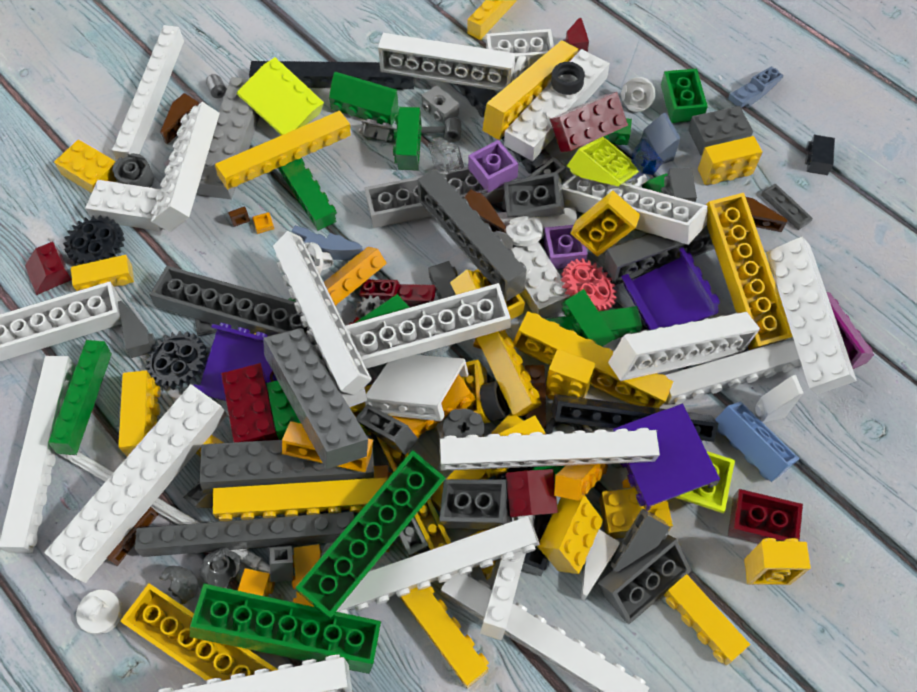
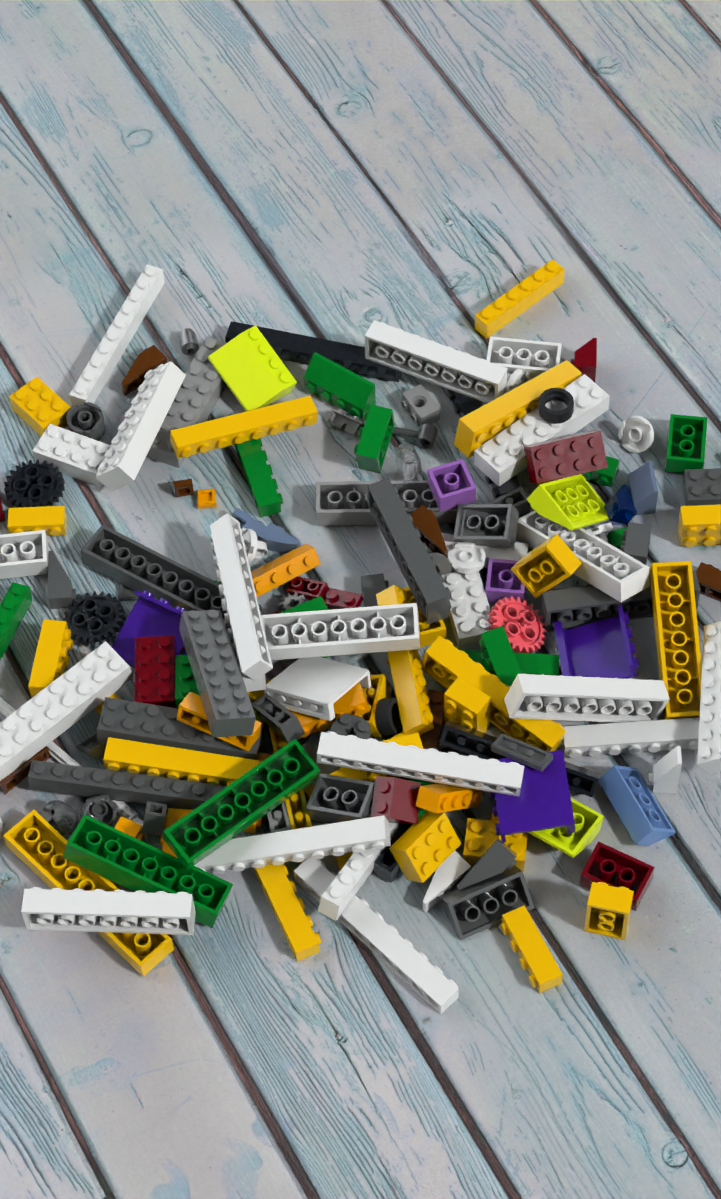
camera: 15 degrees right, 5 degrees down
none -> dark grey tile [491,734,553,772]

